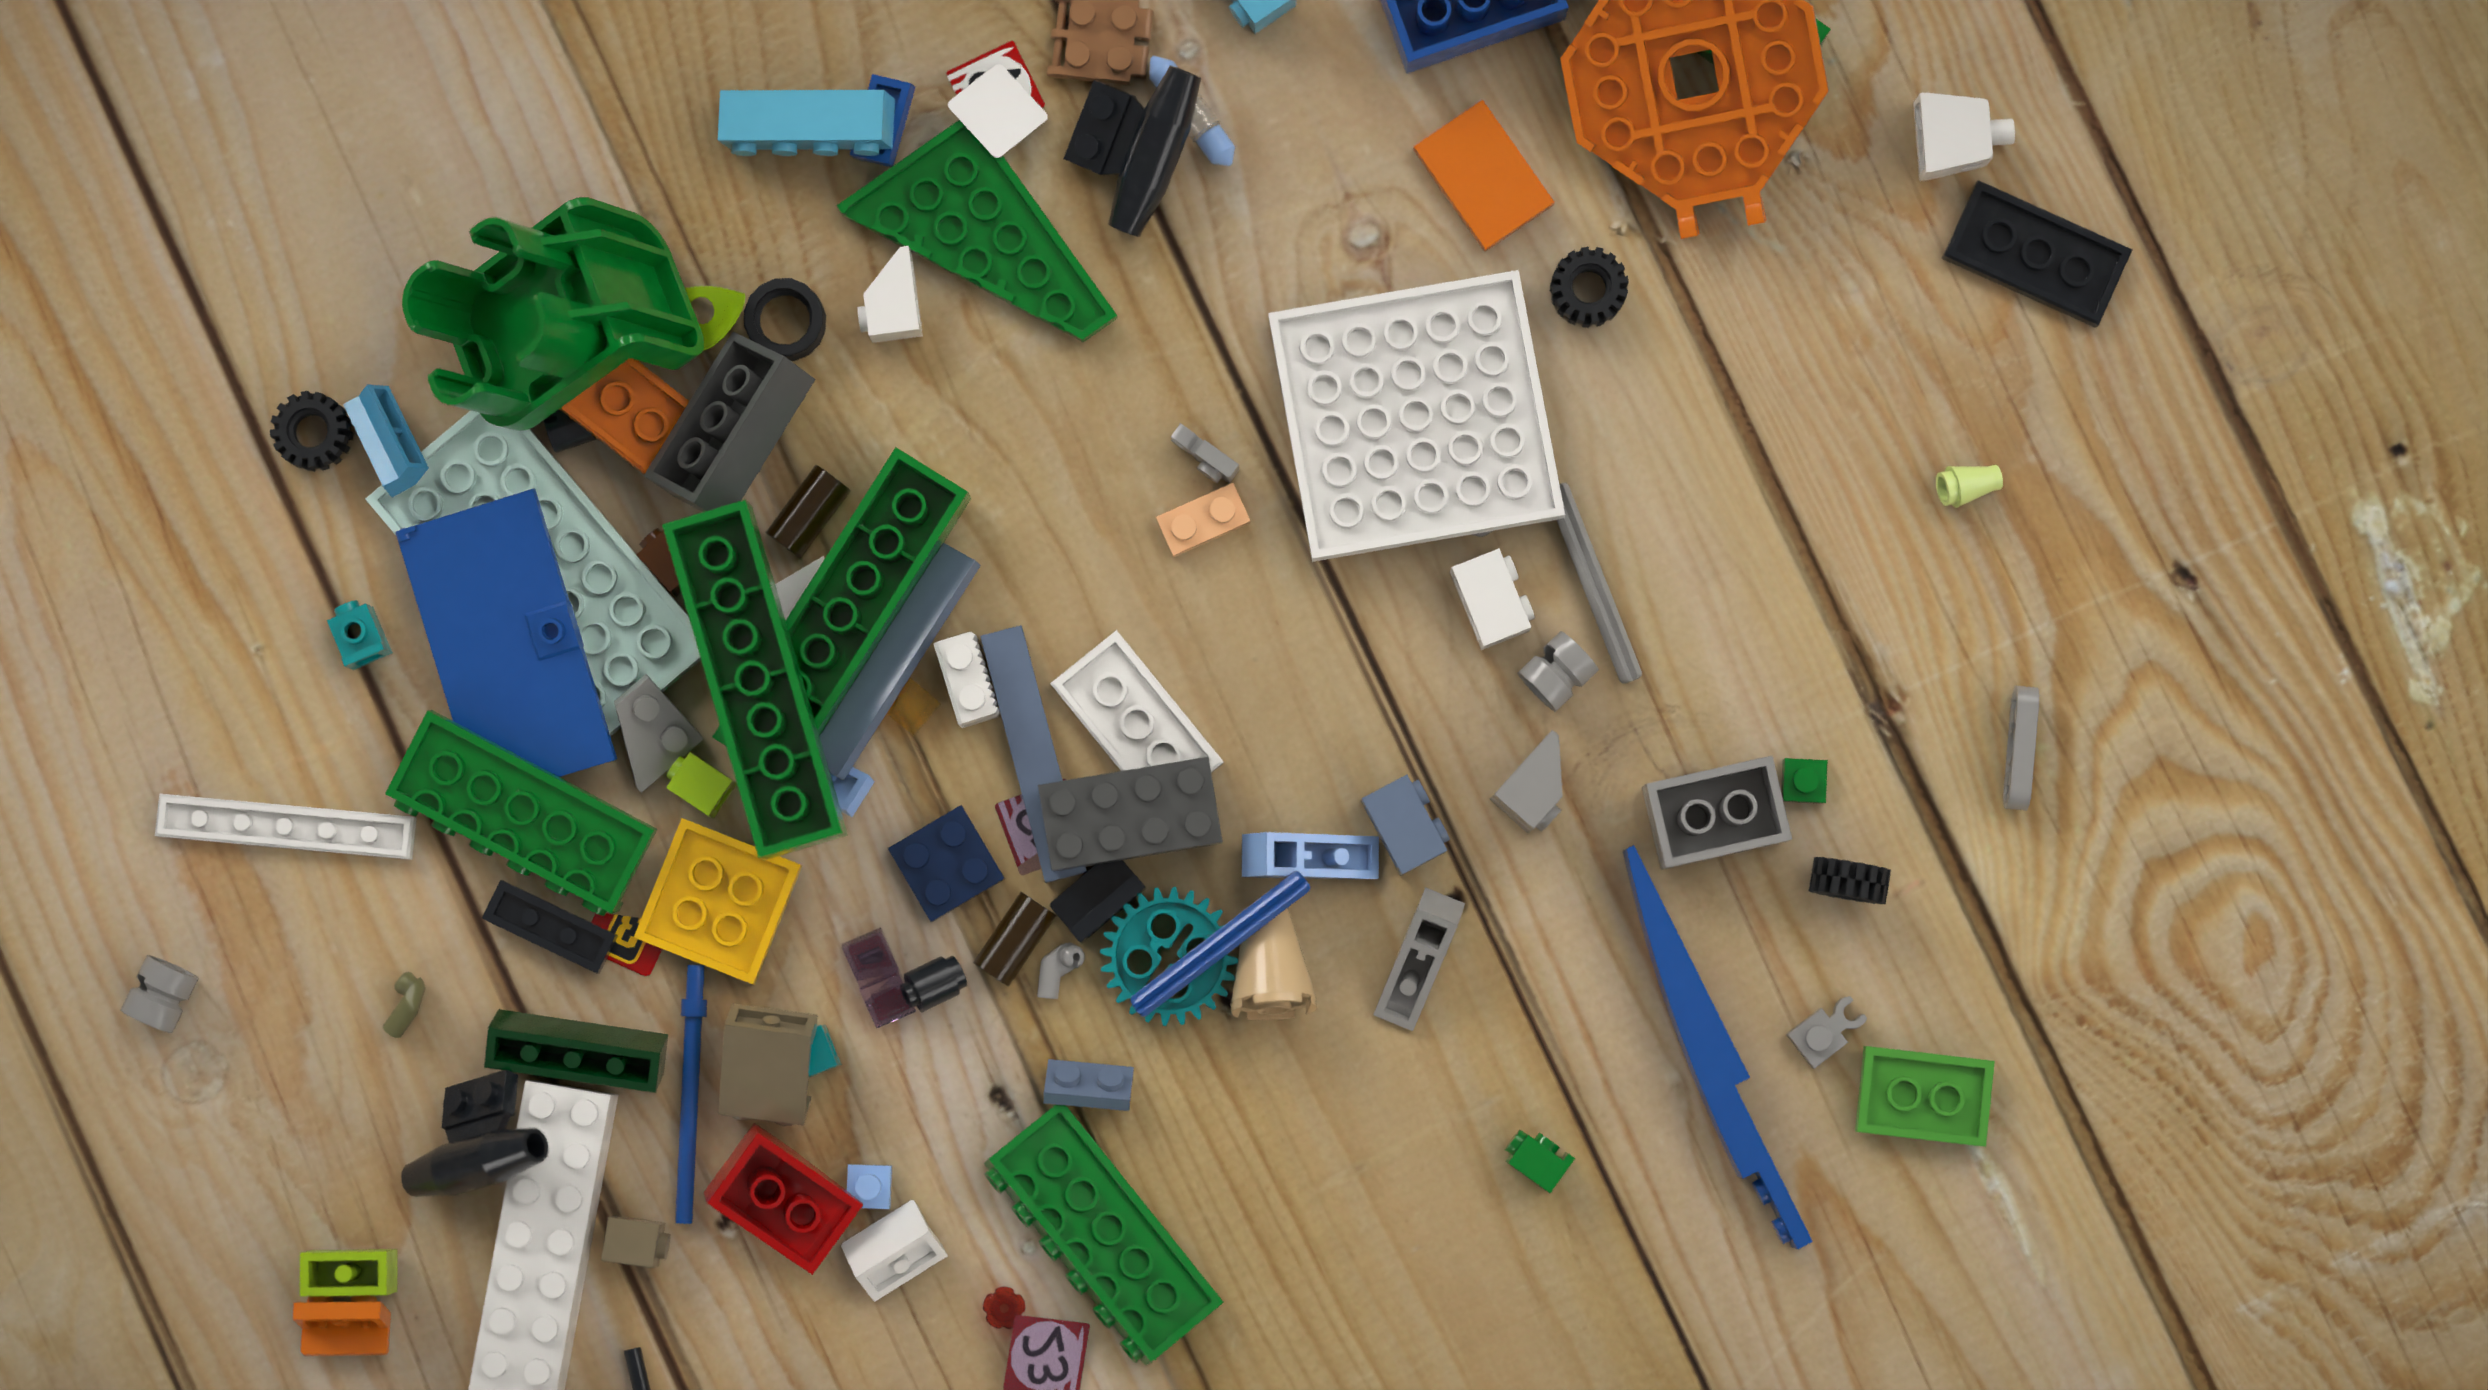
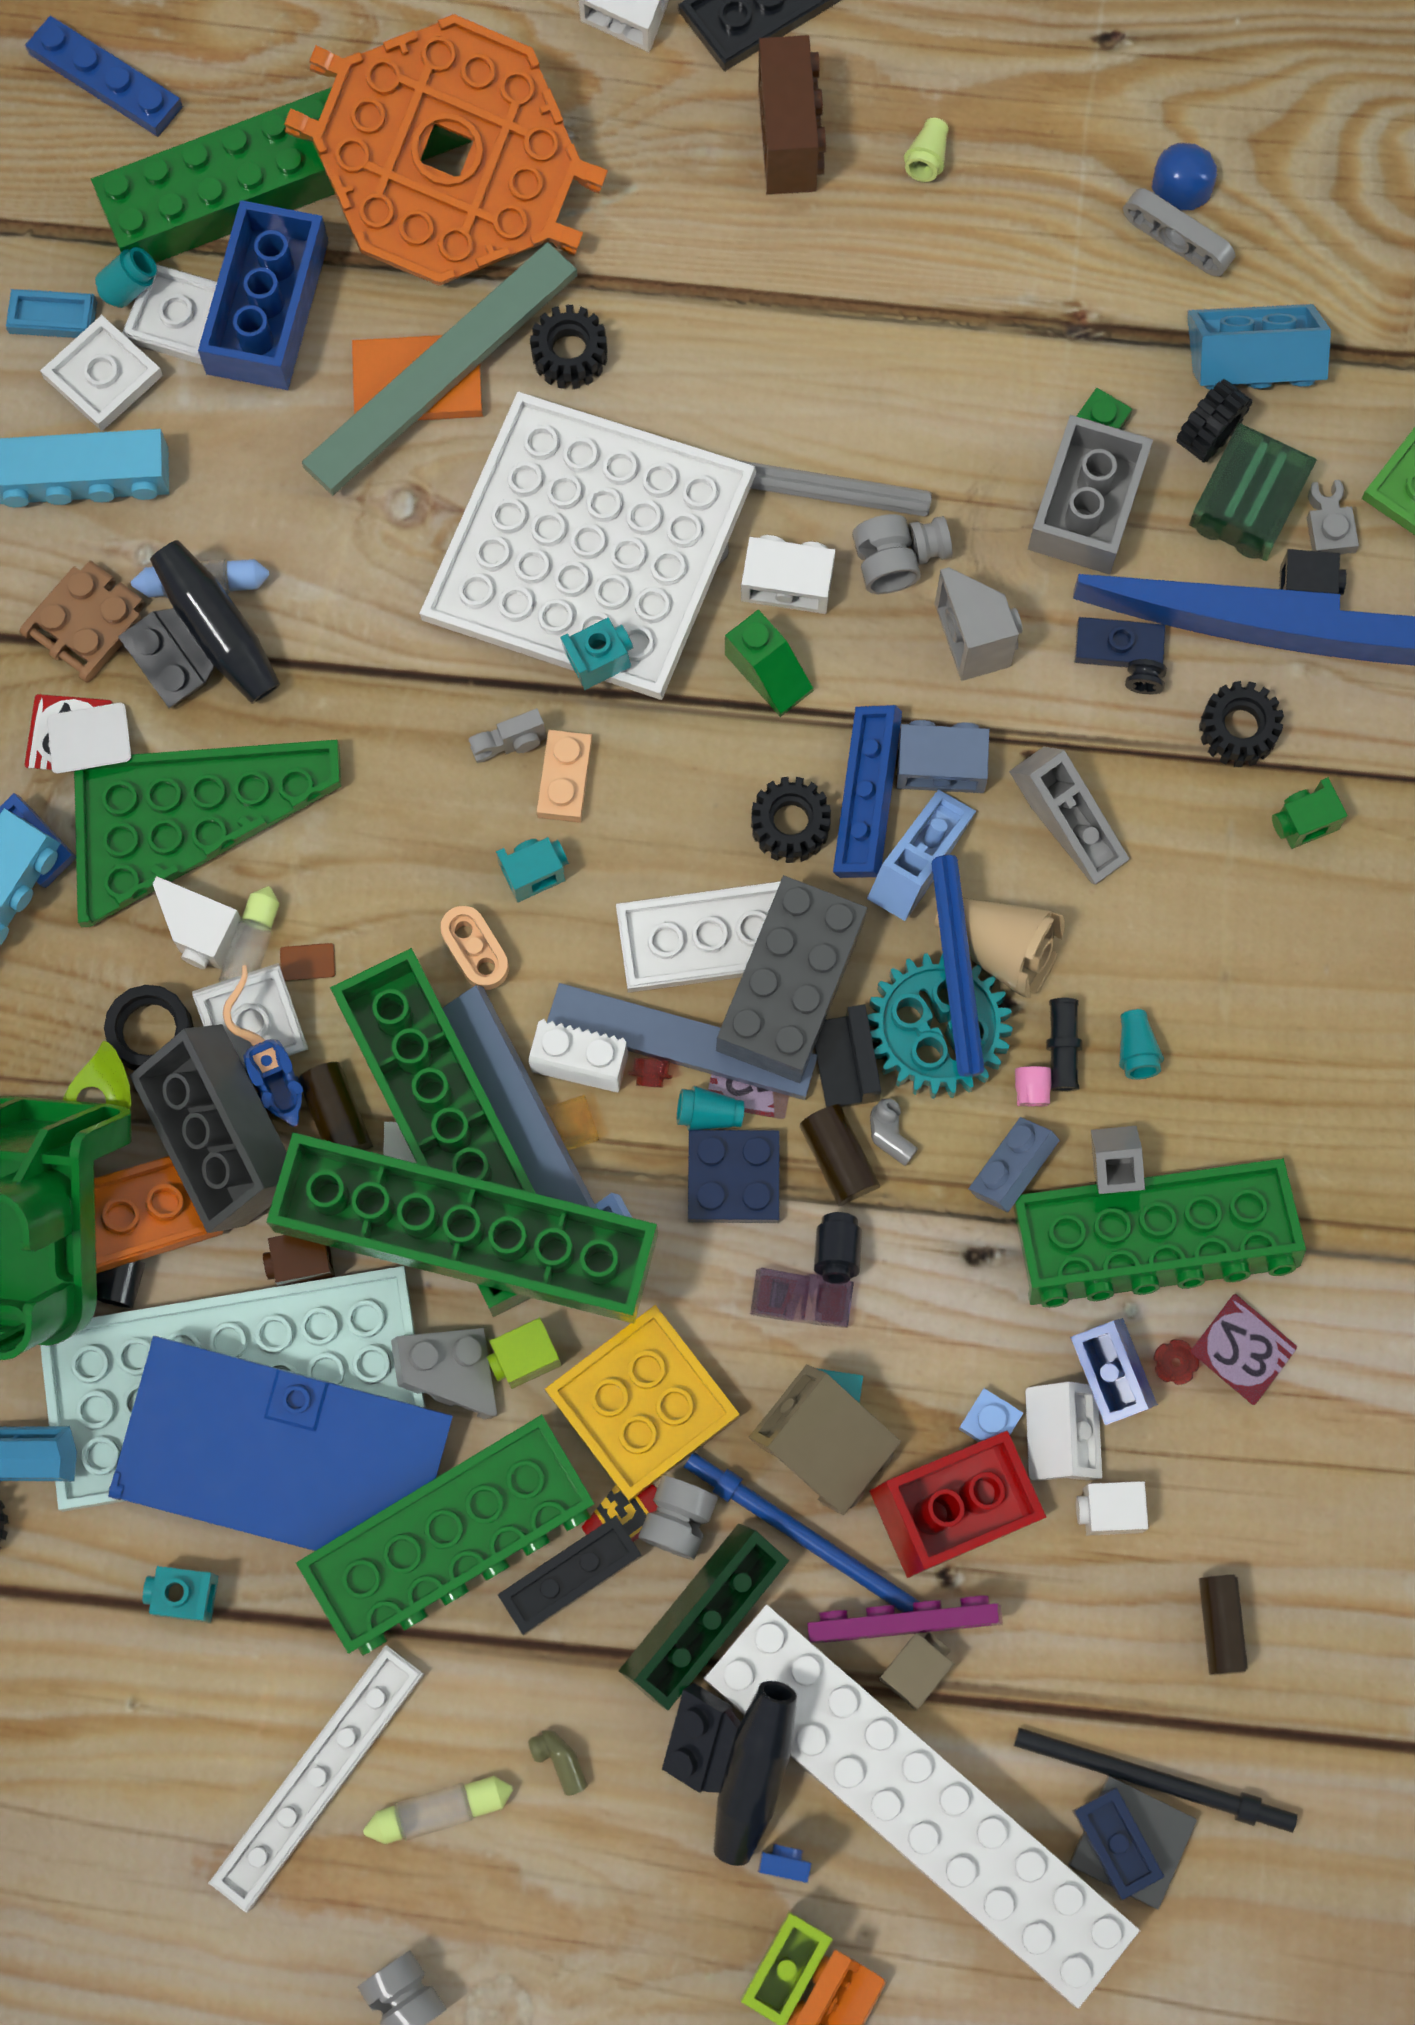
camera: 60 degrees left, 10 degrees down
none -> white tile [192,963,308,1070]
none -> clear piece [218,886,280,982]
none -> blue animal [223,965,303,1127]
none -> dark orange sticker [280,943,335,981]
none -> sand green tile [302,242,577,496]
none -> piece [363,1776,513,1844]
none -> light nougat plate [440,906,509,990]
none -> teal brick [496,837,569,903]
none -> teal brick [560,617,633,690]
none -> clear red plate [628,1058,673,1088]
none -> light grey wheel [638,1476,718,1560]
none -> teal cone [676,1085,745,1130]
none -> green slope [725,609,814,717]
none -> black tyre [751,776,831,863]
none -> reddish brown brick [758,35,826,195]
none -> blue plate [758,1844,811,1883]
none -> magenta plate [807,1595,1003,1644]
none -> blue plate [833,705,902,878]
none -> light grey wheel [908,516,952,565]
none -> bright pink hose [1015,1066,1052,1107]
none -> black pin [1046,998,1082,1092]
none -> brick [1071,1318,1157,1425]
none -> dark blue plate [1074,617,1165,668]
none -> white brick [1076,1481,1148,1536]
none -> light grey brick [1091,1126,1145,1194]
none -> teal cone [1119,1009,1164,1080]
none -> black bush [1125,659,1167,695]
none -> blue hair [1152,142,1217,210]
none -> dark azure slope [1187,304,1331,390]
none -> clear green brick [1189,423,1317,562]
none -> black tyre [1199,681,1284,767]
none -> black brick [1279,549,1346,596]

